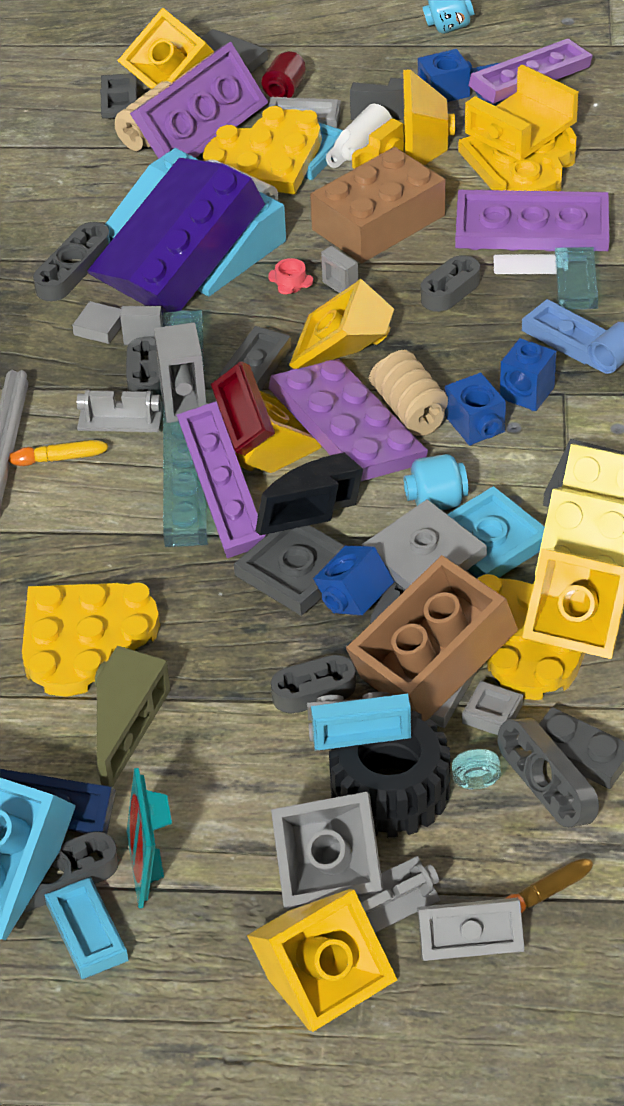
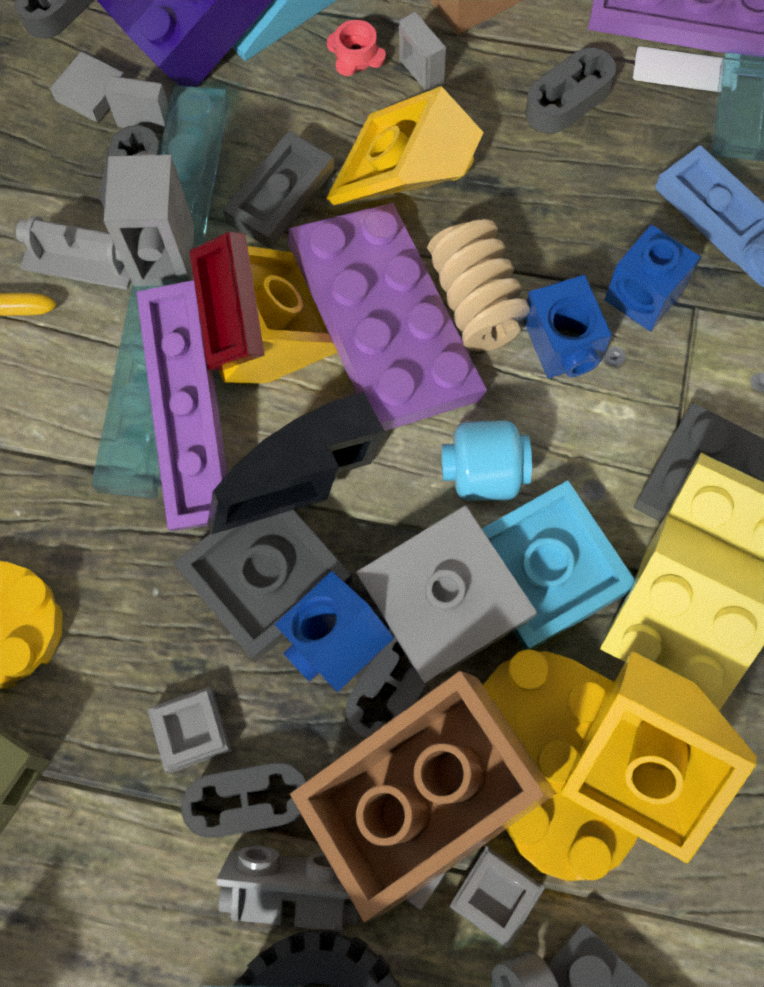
camera: 10 degrees right, 25 degrees up
none -> light grey tile [147,687,232,774]

